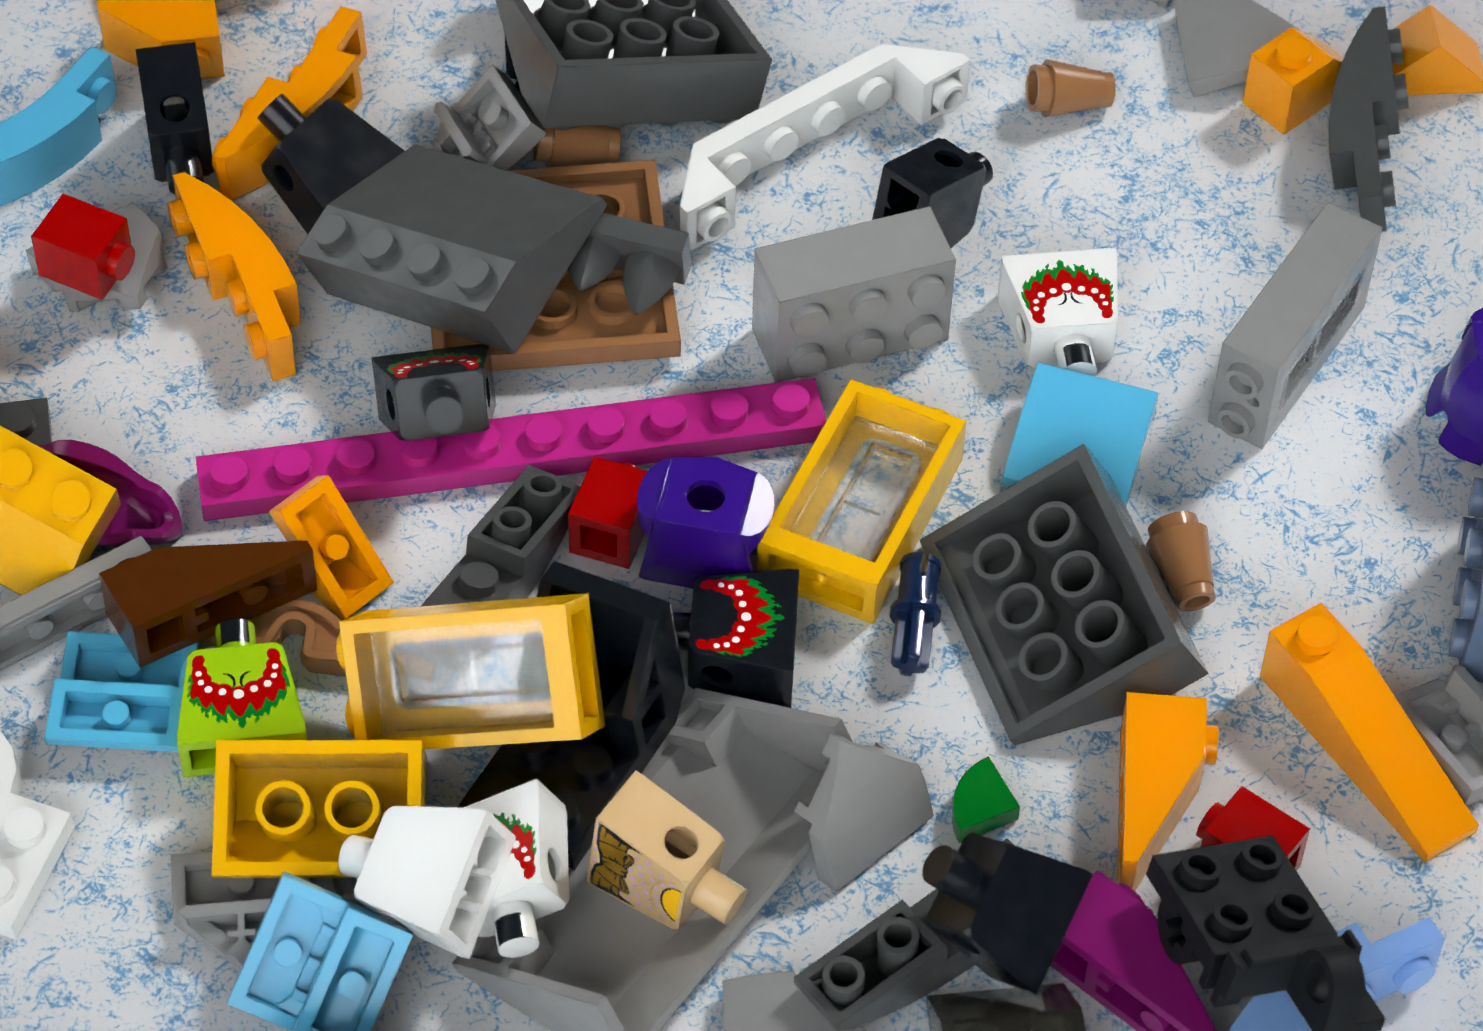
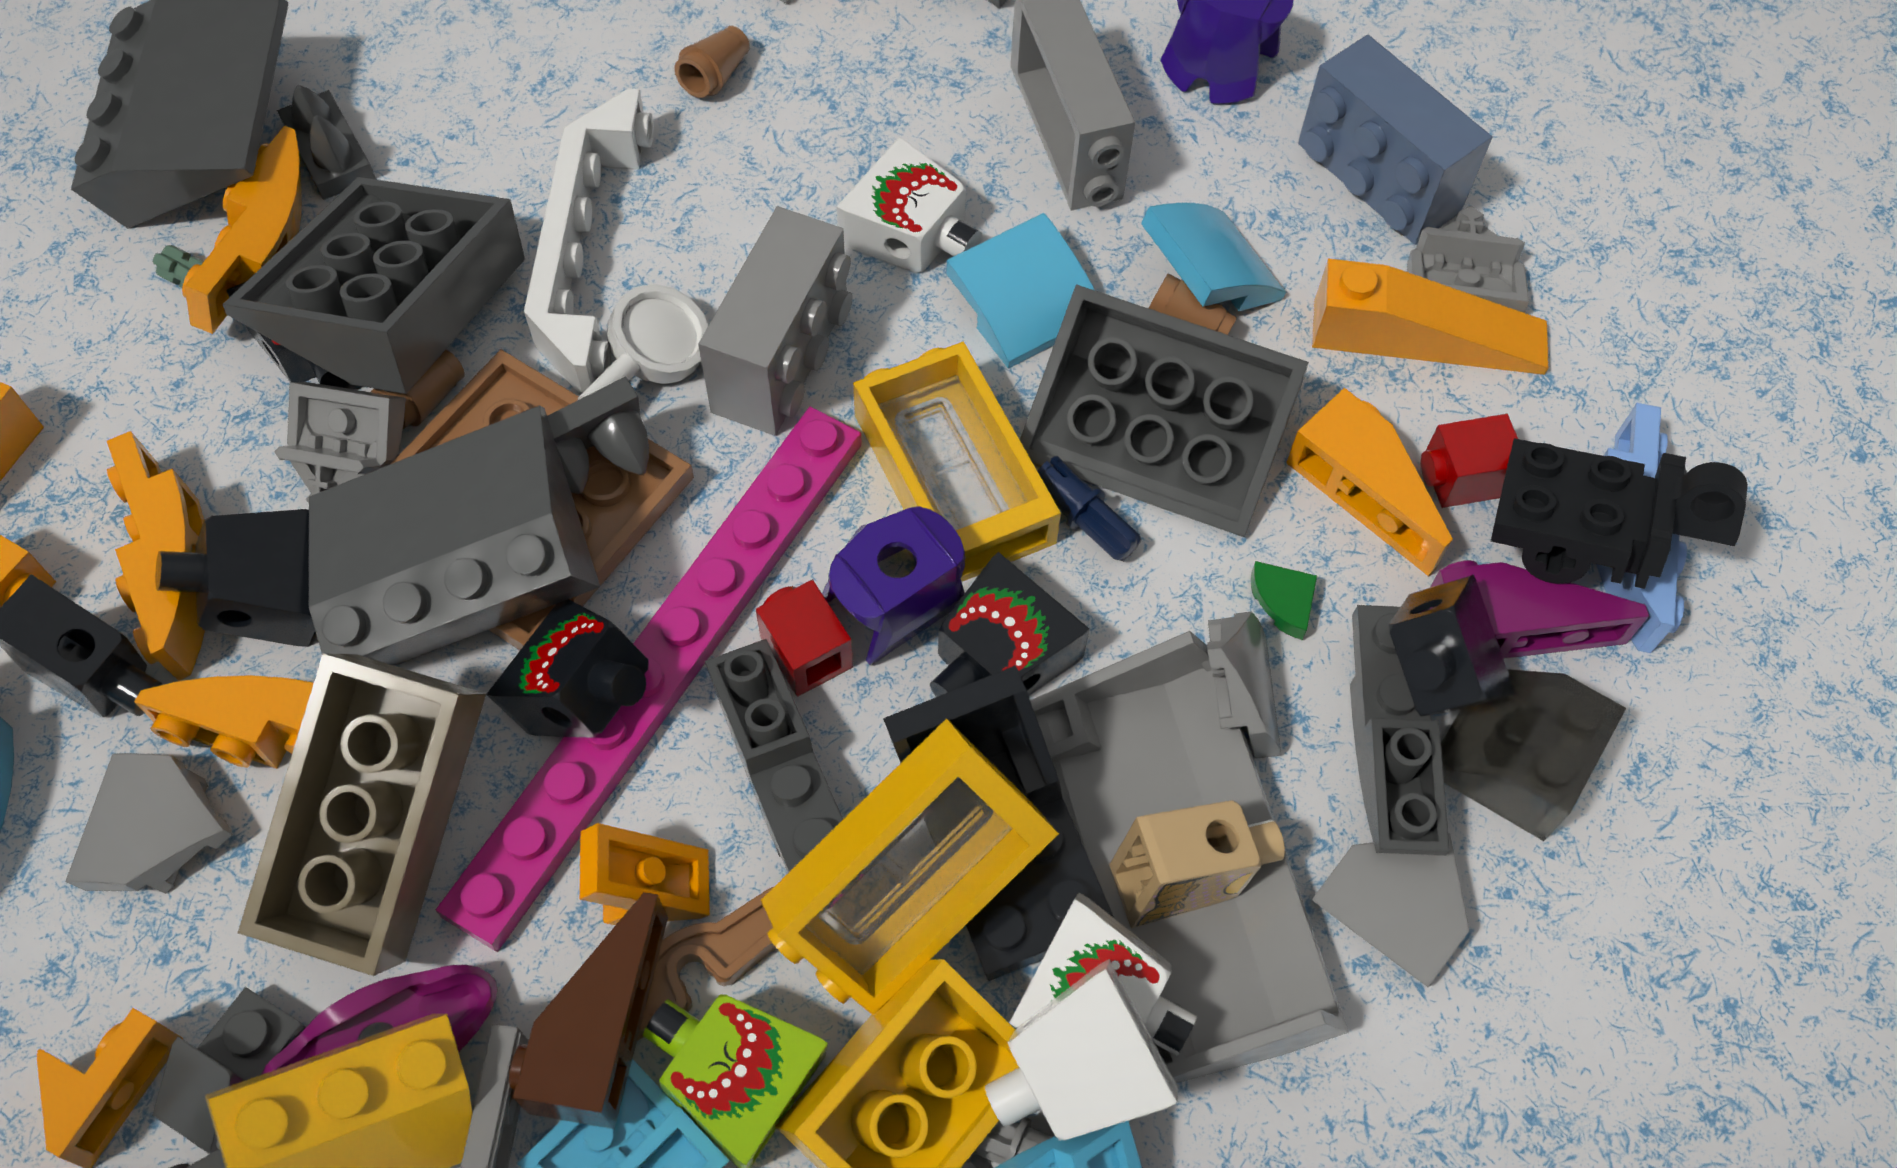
camera: 50 degrees left, 10 degrees up
red brick [31,194,135,300] -> none
black torso [872,138,993,248] -> none
none -> dark tan brick [238,654,486,976]
none -> white piece [578,284,708,400]
none -> medium azure slope [1141,203,1286,311]

